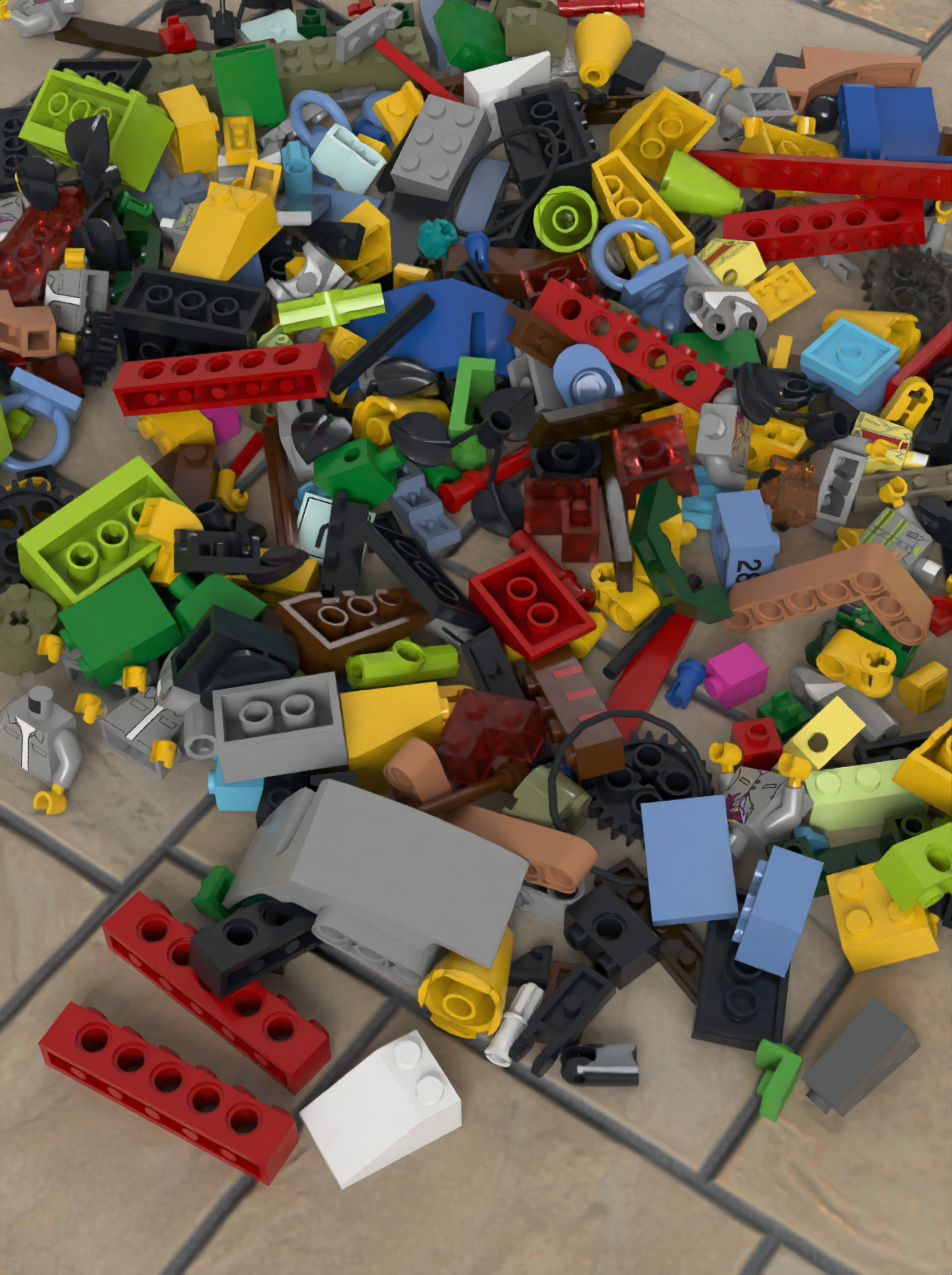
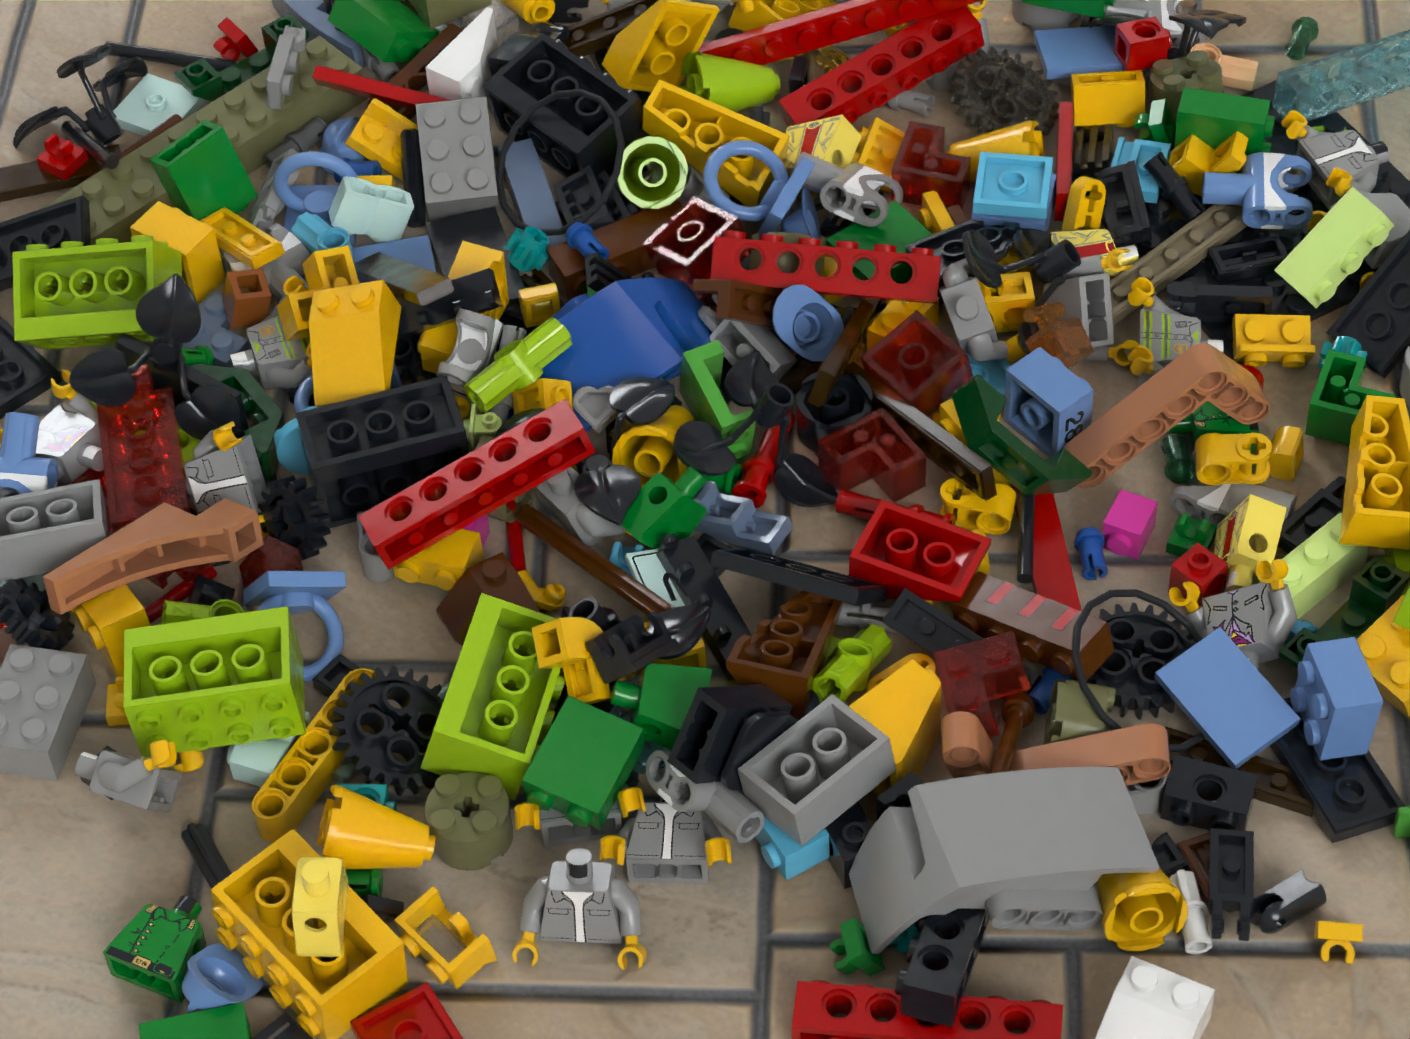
camera: 30 degrees left, 0 degrees up
black axle [329,293,435,395] -> none
none -> black bar [61,121,119,169]
none -> dark orange brick [222,269,272,329]
none -> clear red brick [891,121,971,210]
none -> yellow tile [1314,921,1363,964]

